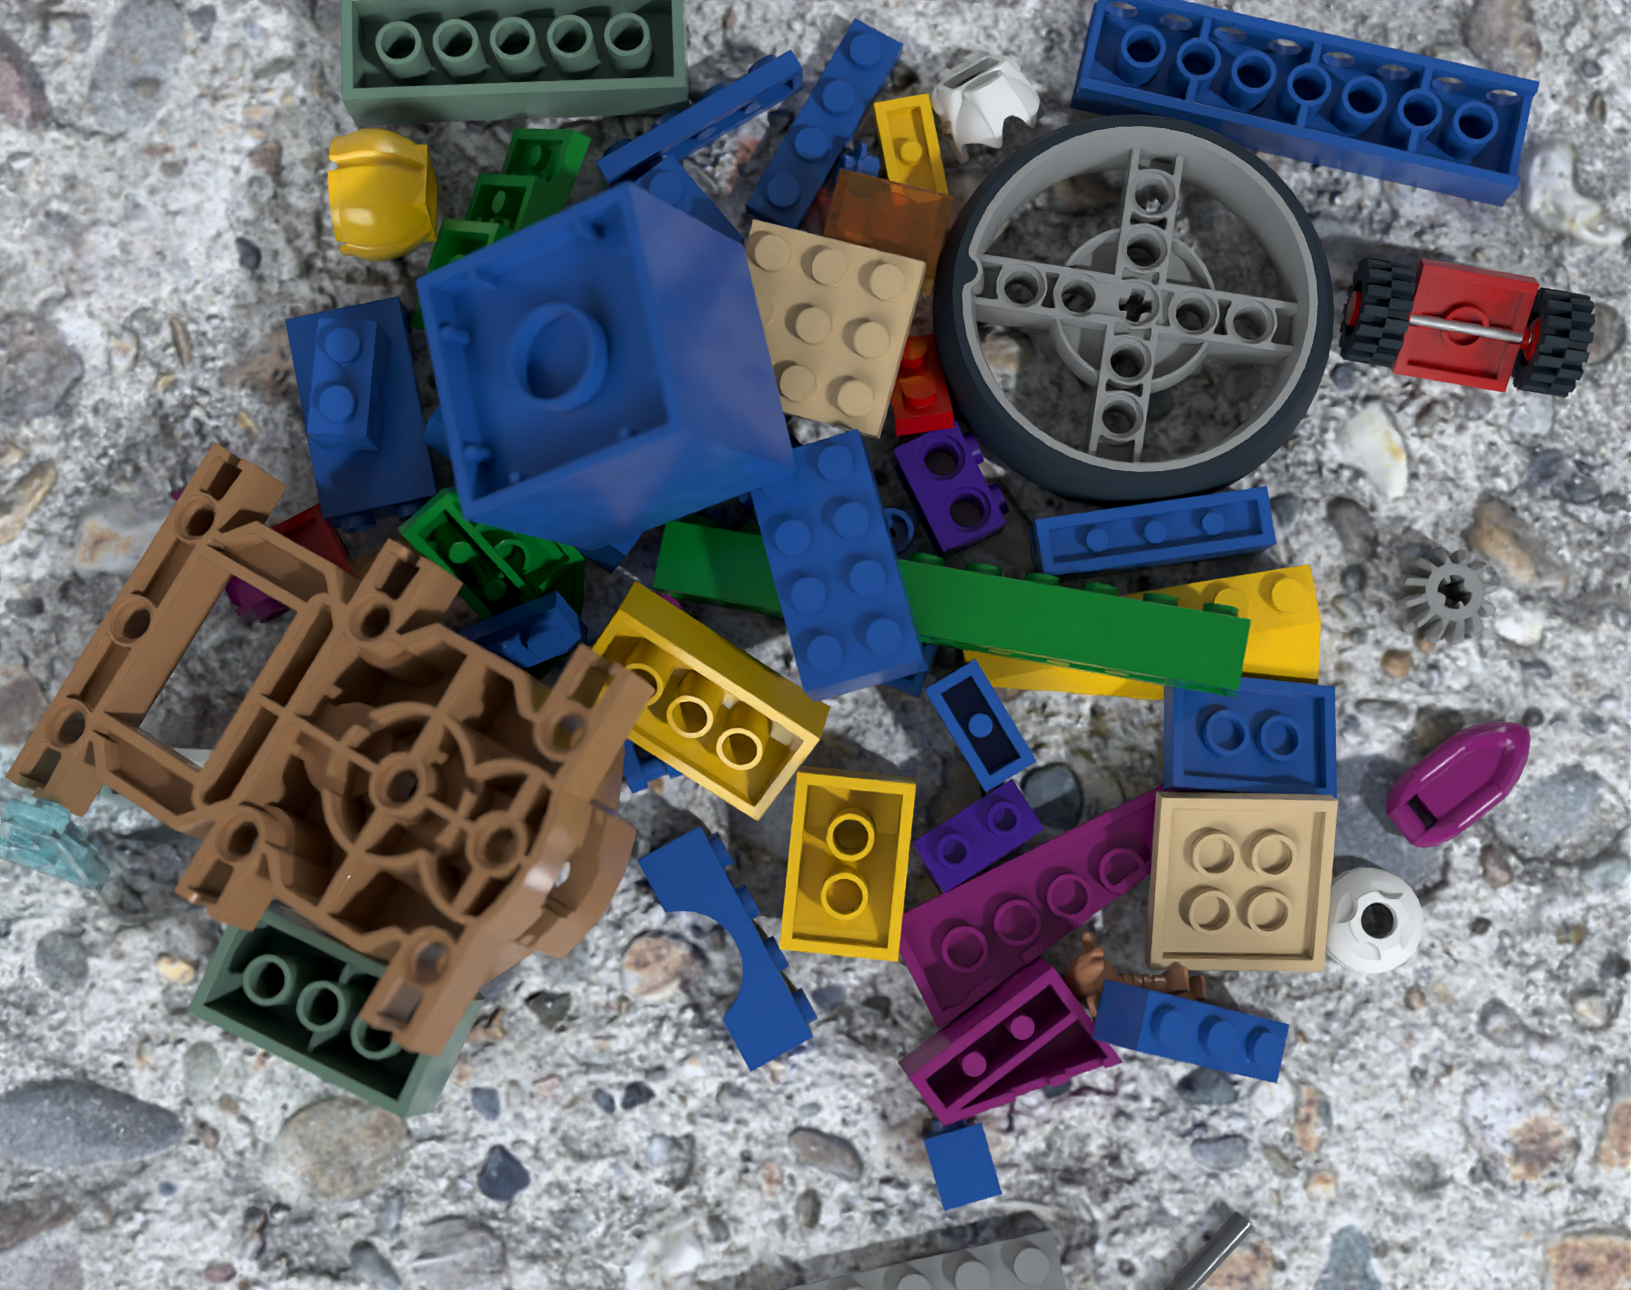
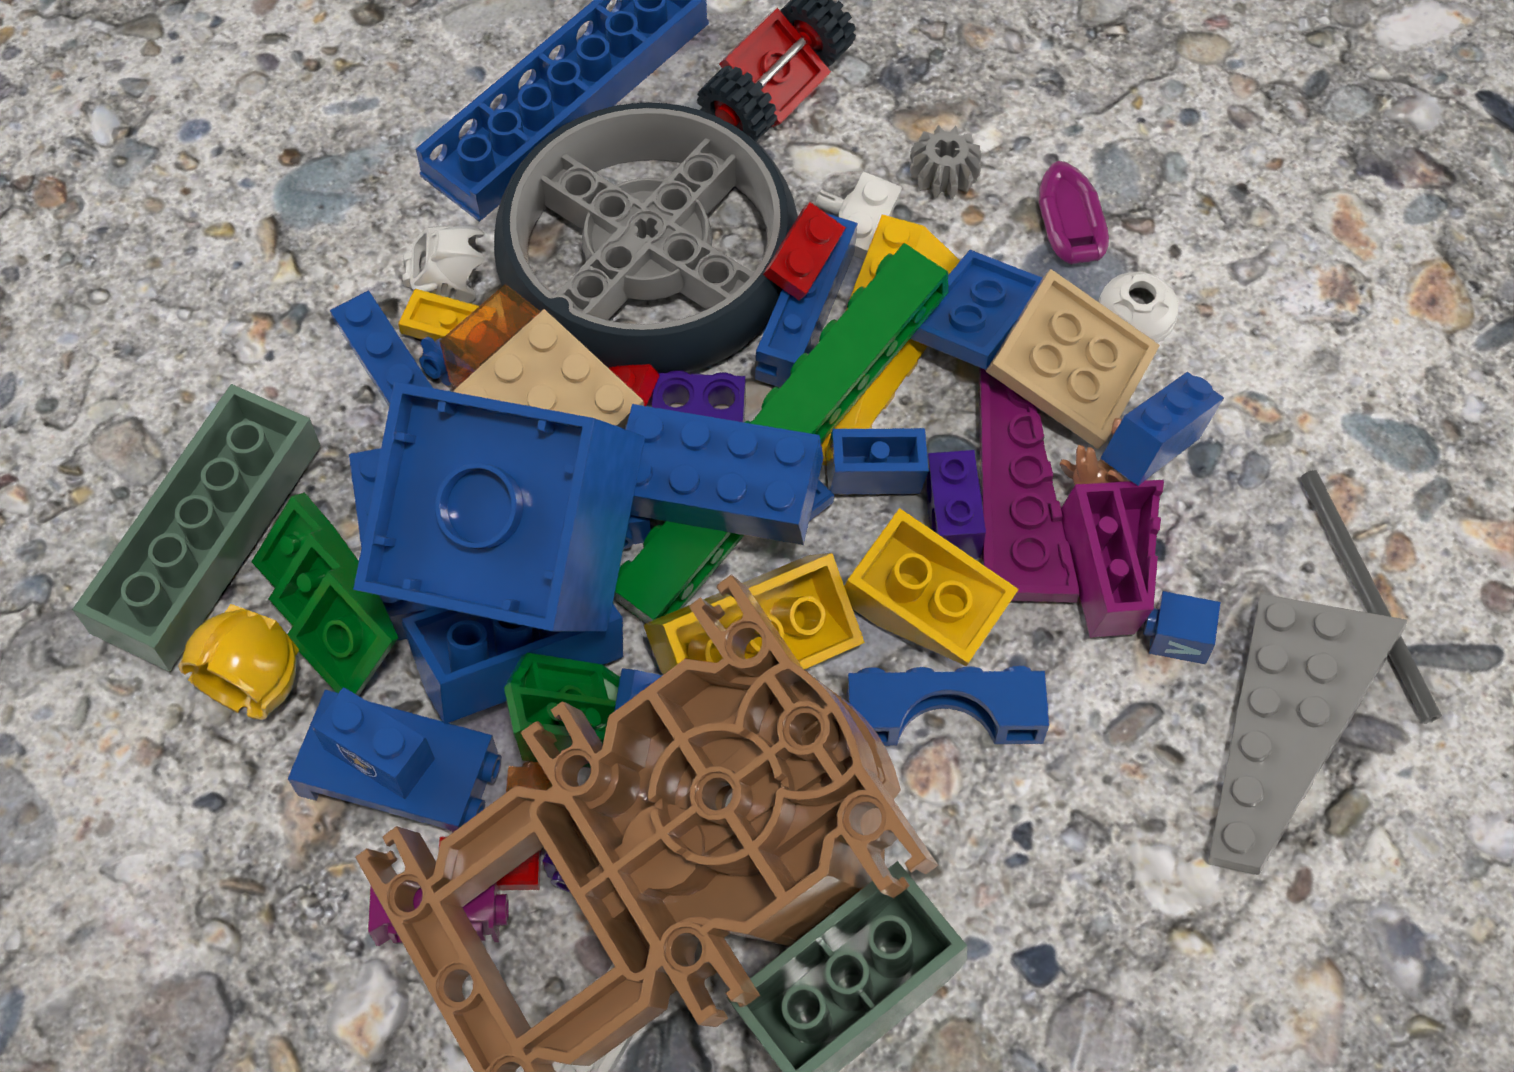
camera: 60 degrees left, 20 degrees down
blue plate [596,49,803,190] -> none
none -> red plate [763,202,846,301]
none -> white plate [815,171,902,260]

